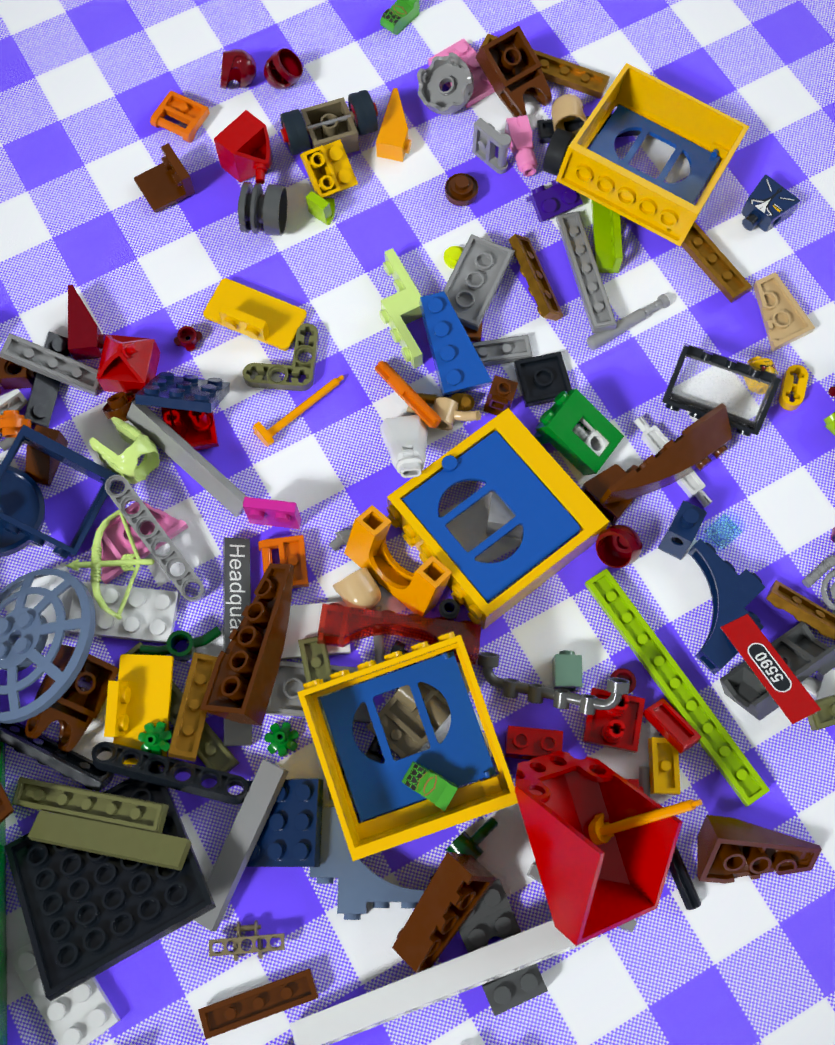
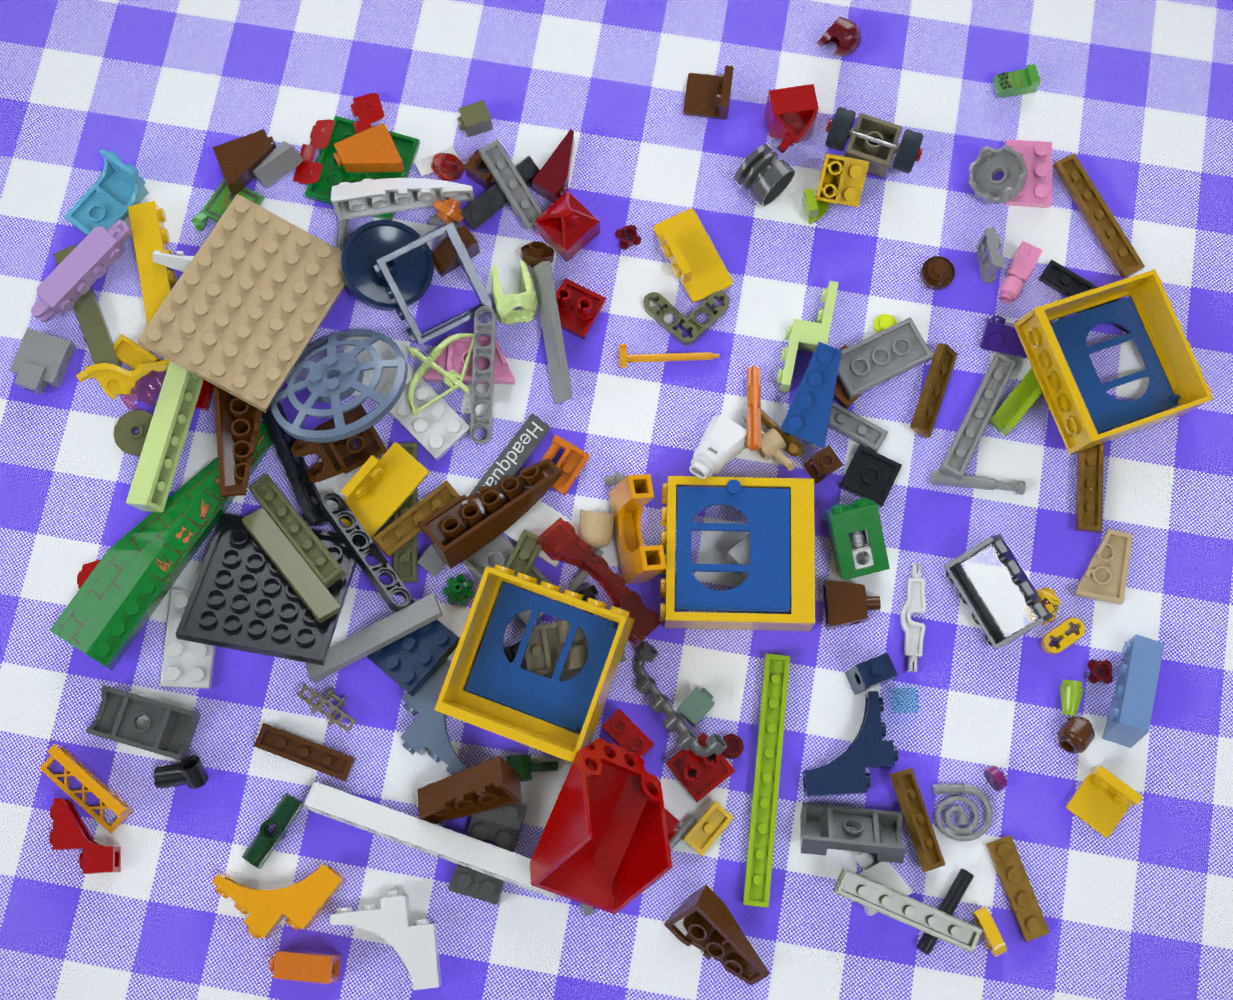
camera: 40 degrees right, 5 degrees up
dark blue plate [135,372,230,413] -> none
green plant [138,722,173,755] -> none
dark green piece [140,626,222,662] -> none
orange plate [150,90,210,143] -> none
dark pink plate [243,497,301,529] -> none
dark red helmet [264,48,303,90] -> none
light orange slope [376,88,412,162] -> none
bright green leg [401,761,459,811] -> none
black pin [439,598,460,624] -> none
reddish brown brick [475,26,552,117] -> none
black tyre [543,128,575,176] -> none
tan helmet [551,94,587,136] -> none
light orange piece [588,799,703,845] -> none
dark red helmet [596,525,642,568] -> none
reddish brown wedge [600,403,732,505] -> none
red tile [643,698,702,754] -> none
black axle [669,845,701,910] -> none
red sticker [720,614,821,725] -> none
dark blue torso [741,174,800,232] -> none

